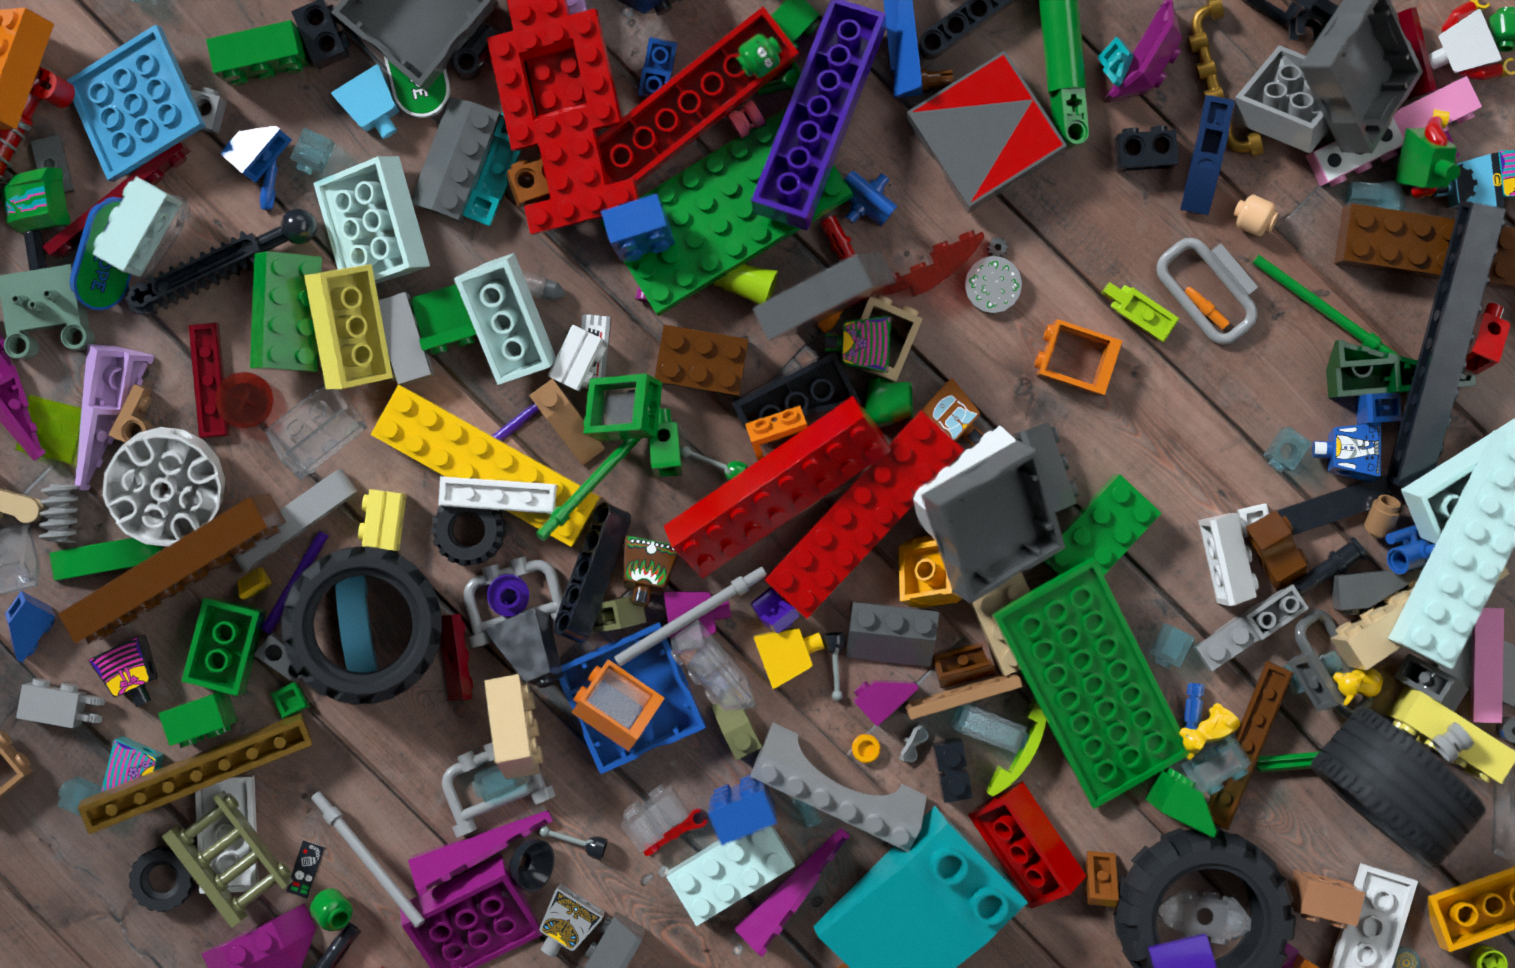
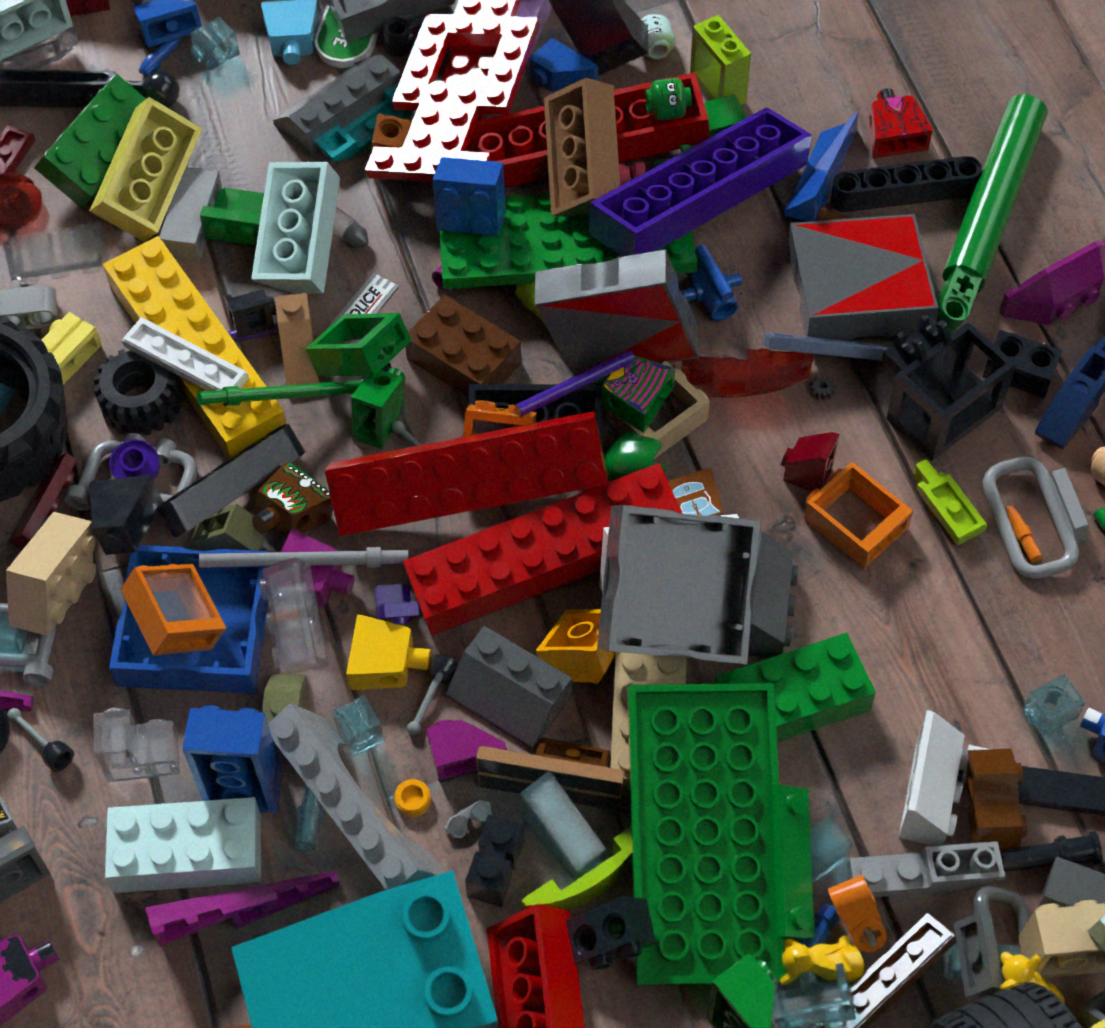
camera: 30 degrees right, 30 degrees down
light aqua slope [313,156,430,284] -> none
white brick [548,324,607,392] -> none
red piece [642,808,708,856] -> none
light grey tile [965,256,1022,313] -> none
teal slope [1097,36,1134,87] -> none
none -> black brick [225,289,277,338]
none -> clear light blue brick [333,695,384,757]
none -> dark purple bar [515,350,635,417]
none -> blue slope [529,38,598,93]
none -> medium nougat slope [544,78,620,217]
none -> black brick [566,896,656,970]
none -> sand blue tile [763,332,891,361]
none -> green plate [772,785,815,940]
none -> dark red slope [781,432,840,492]
none -> orange piece [828,874,887,953]
none -> black piece [882,314,1016,461]

